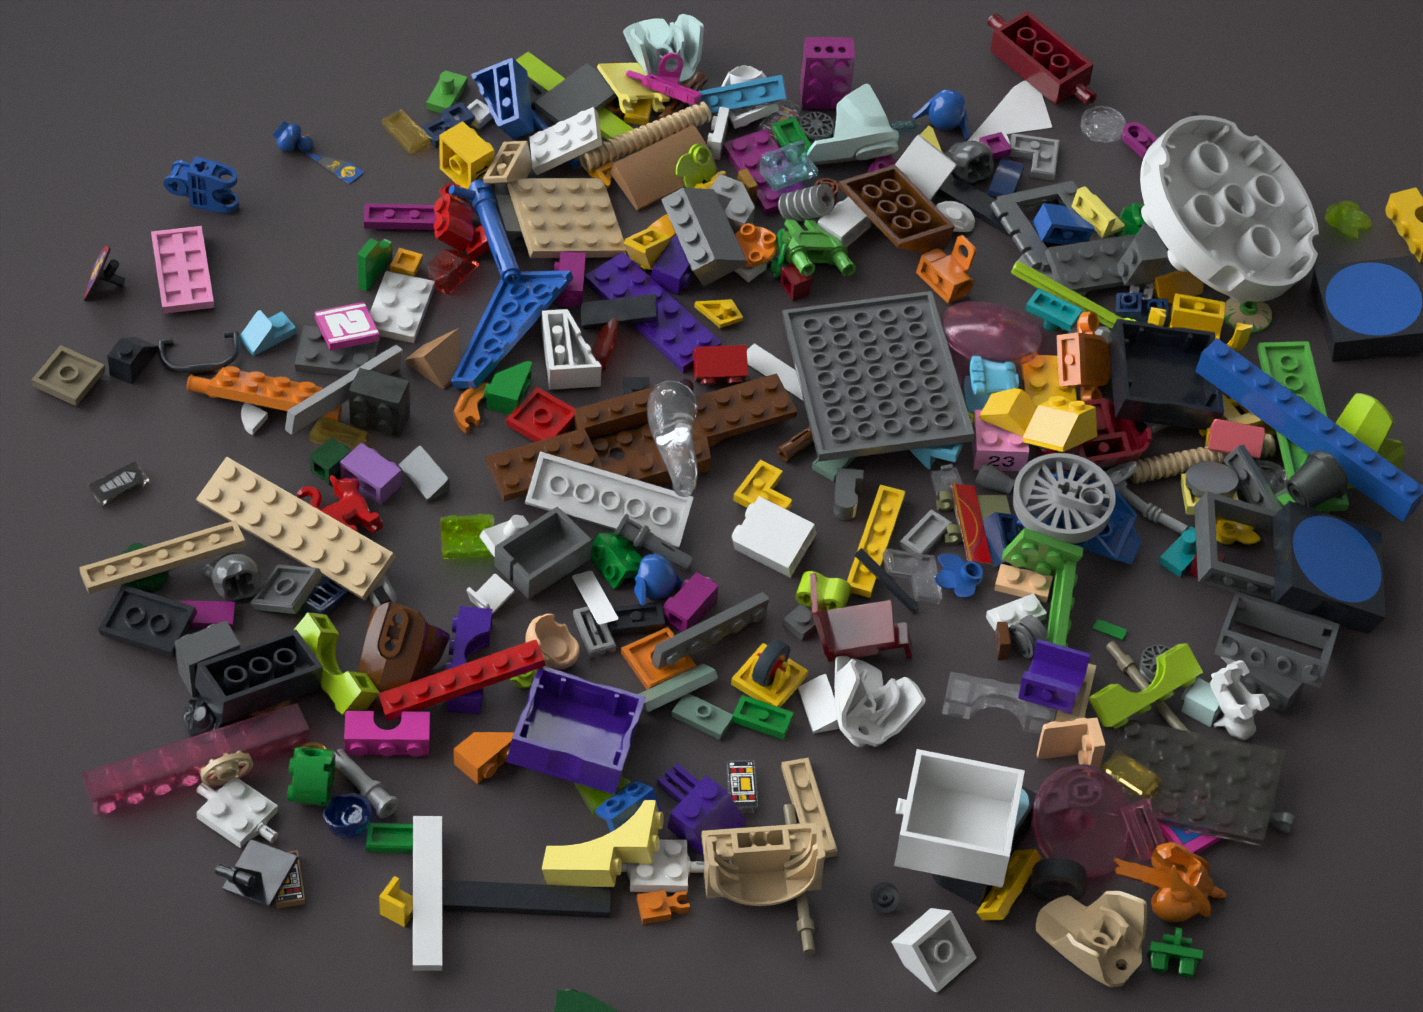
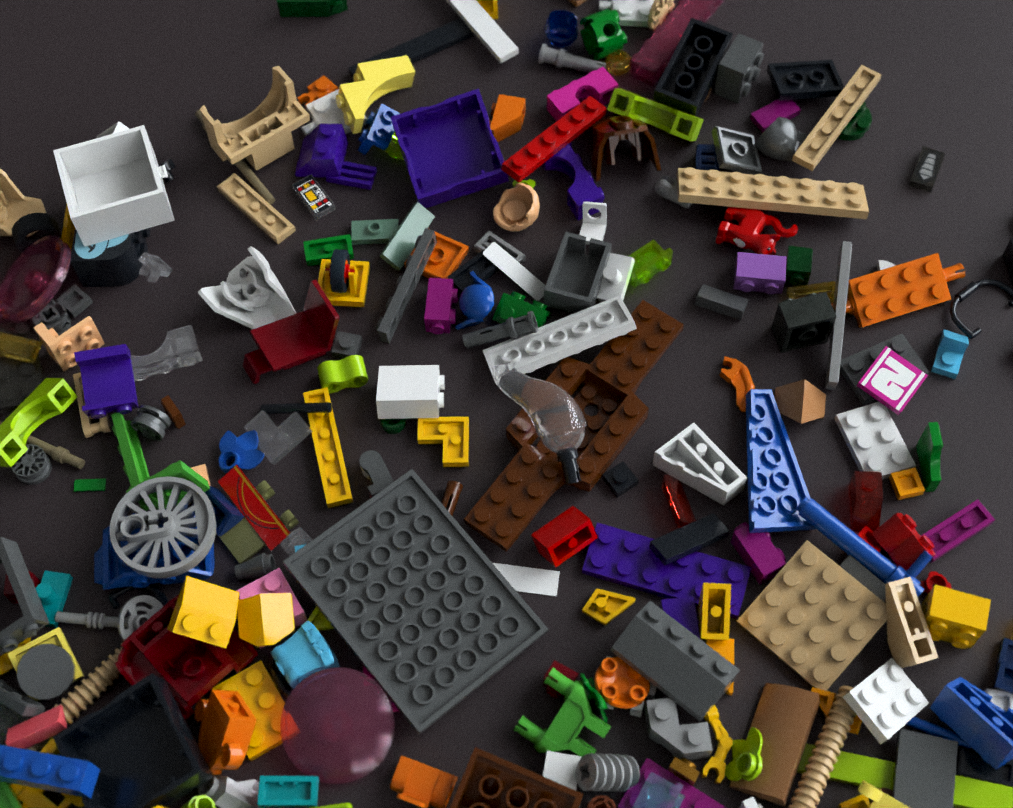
camera: 155 degrees right, 10 degrees up
green tile [366,823,413,854] -> none
green slope [484,361,532,415] -> none
red plate [506,387,575,442] -> none
white slope [798,674,840,734] -> none
light grey tile [899,509,952,560] -> none
white plate [986,593,1047,631] -> none

